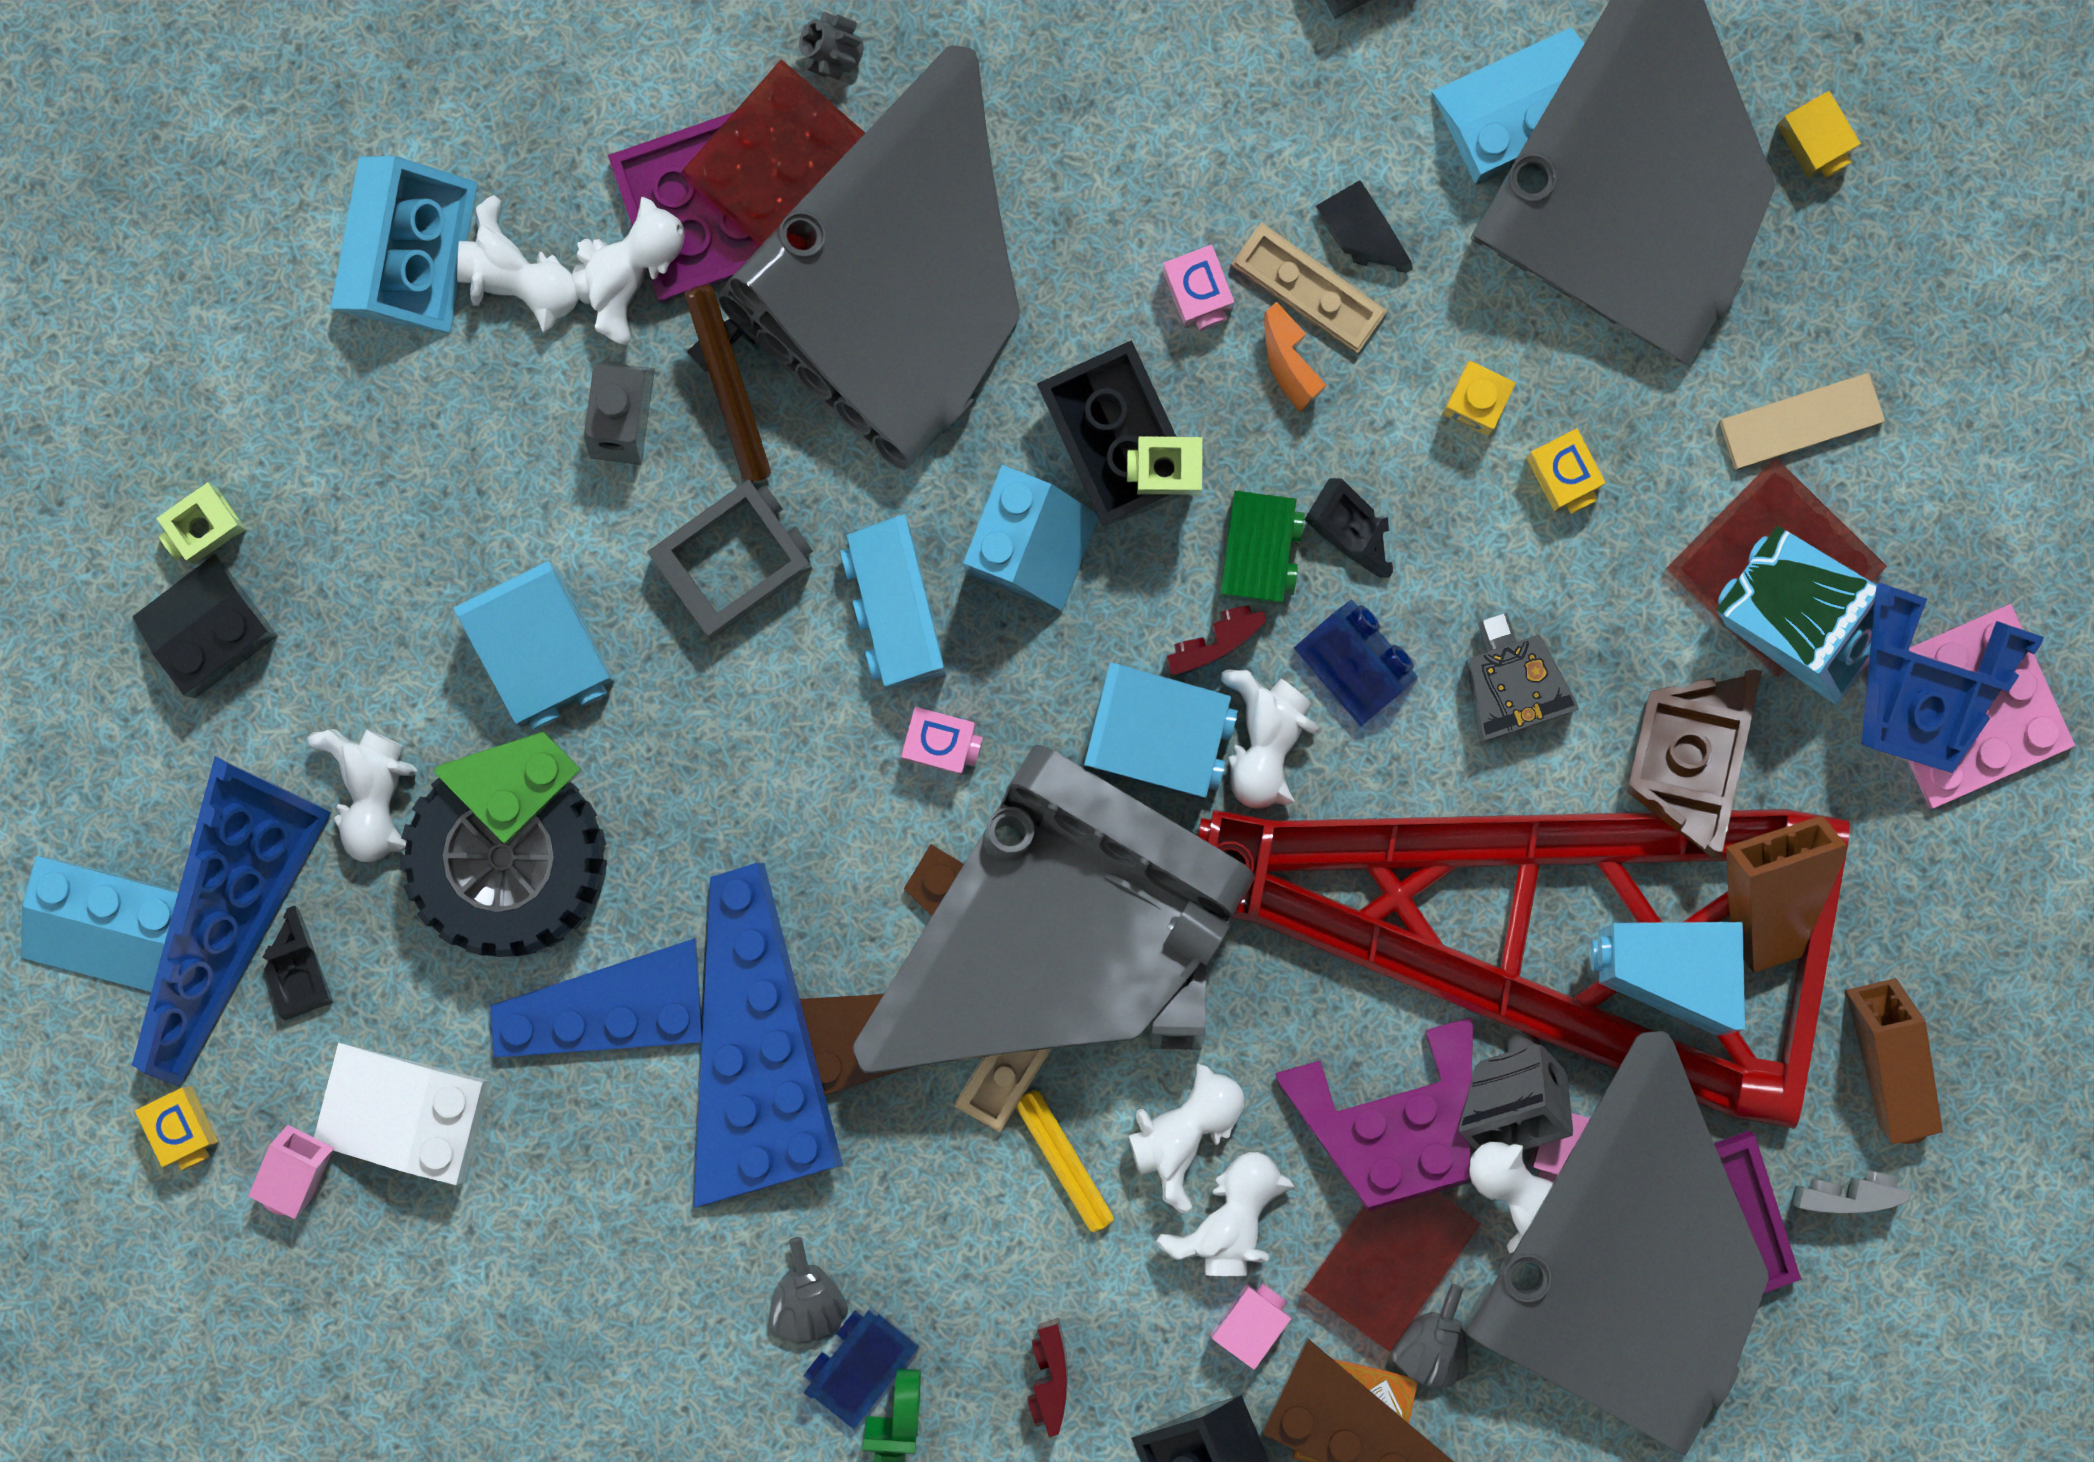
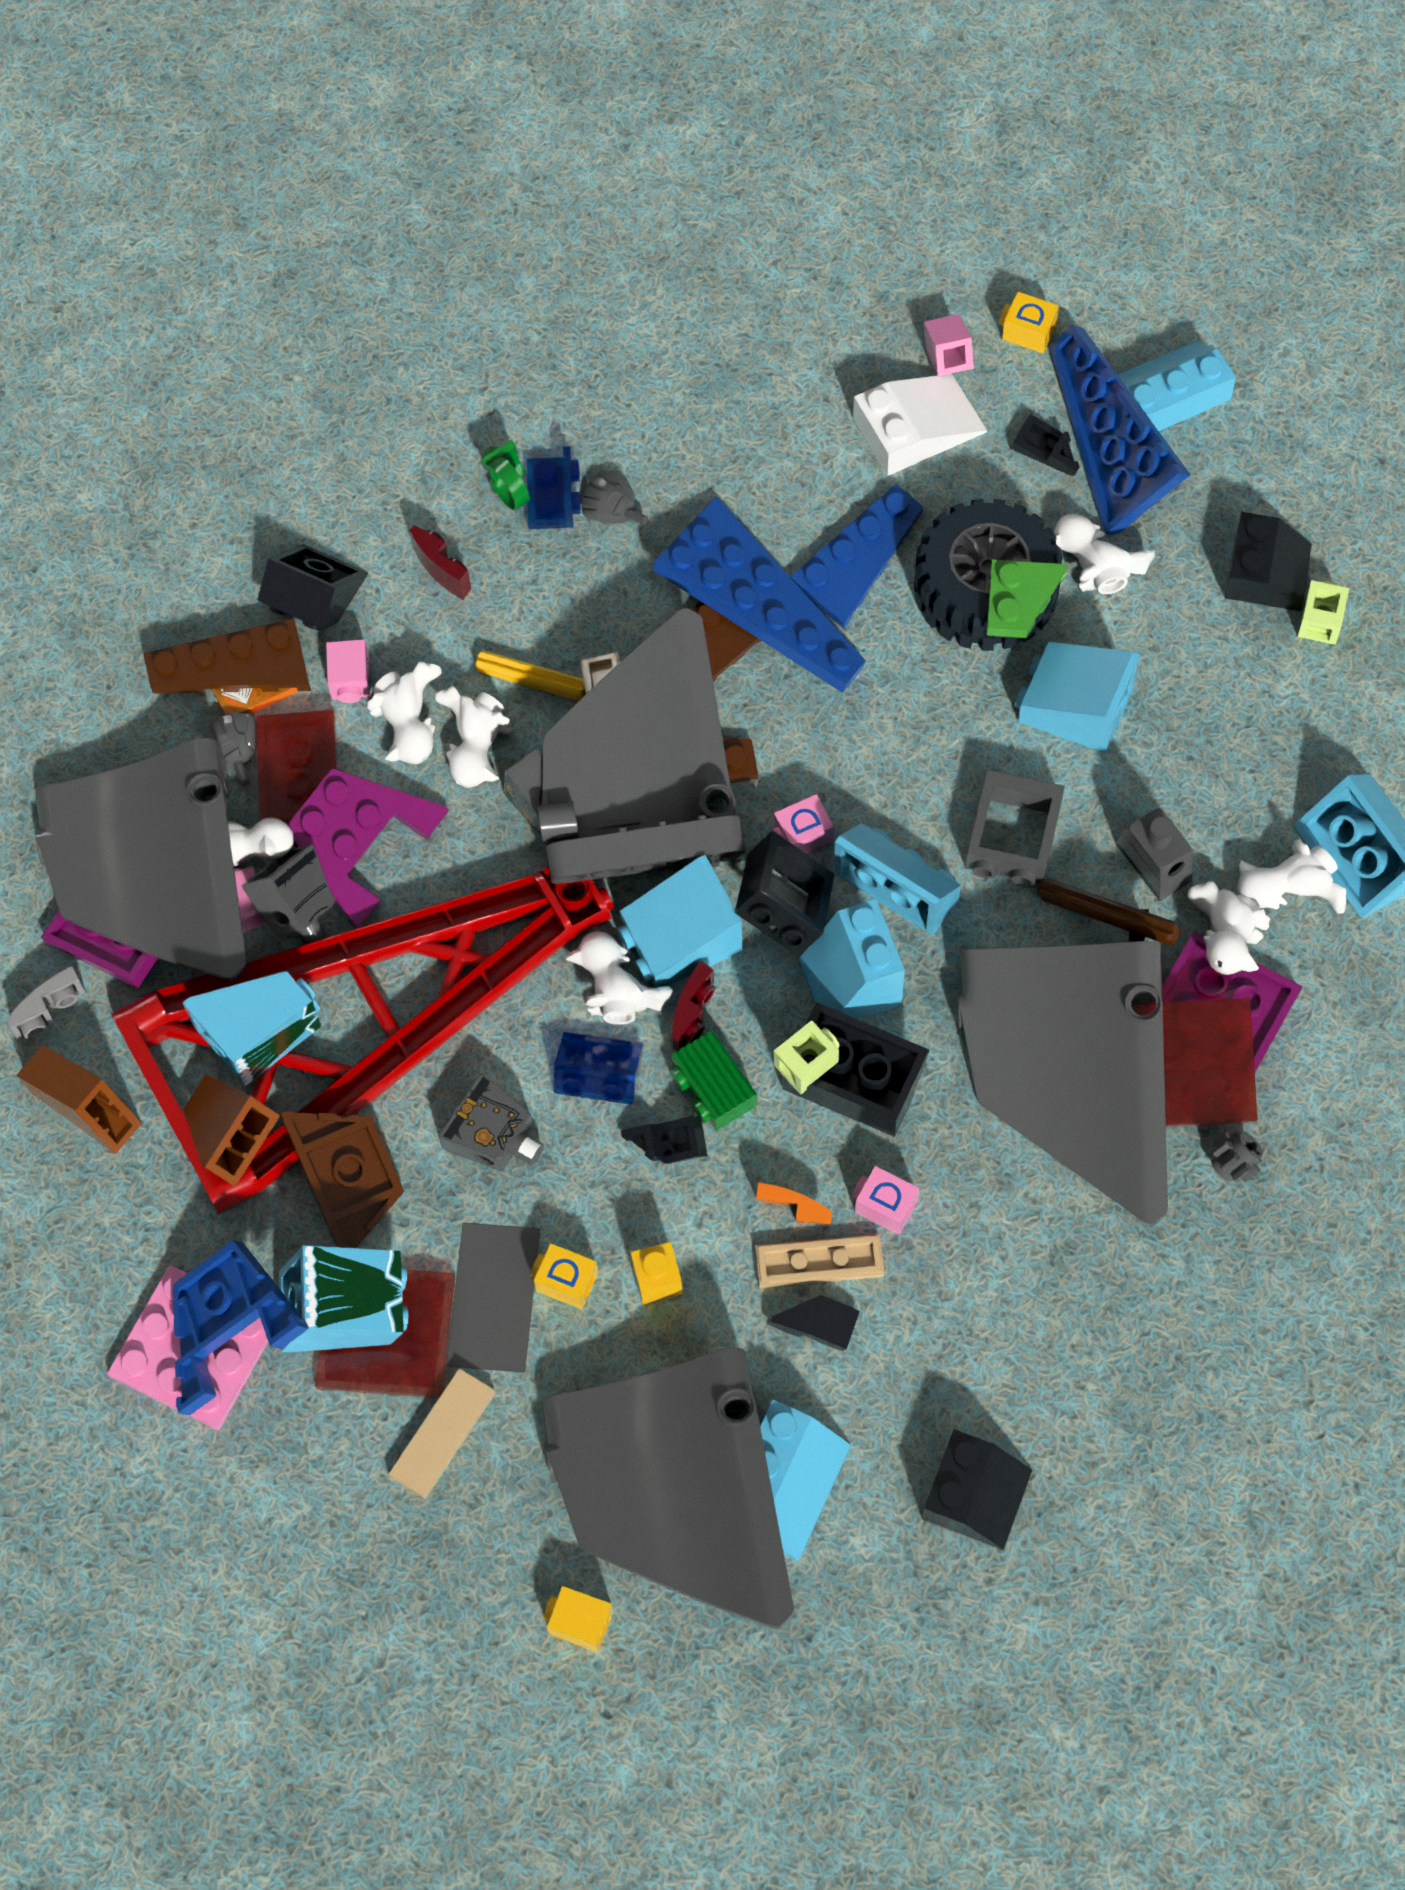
camera: 140 degrees right, 20 degrees down
none -> dark grey window [446,1223,541,1373]
none -> black window [734,830,835,956]

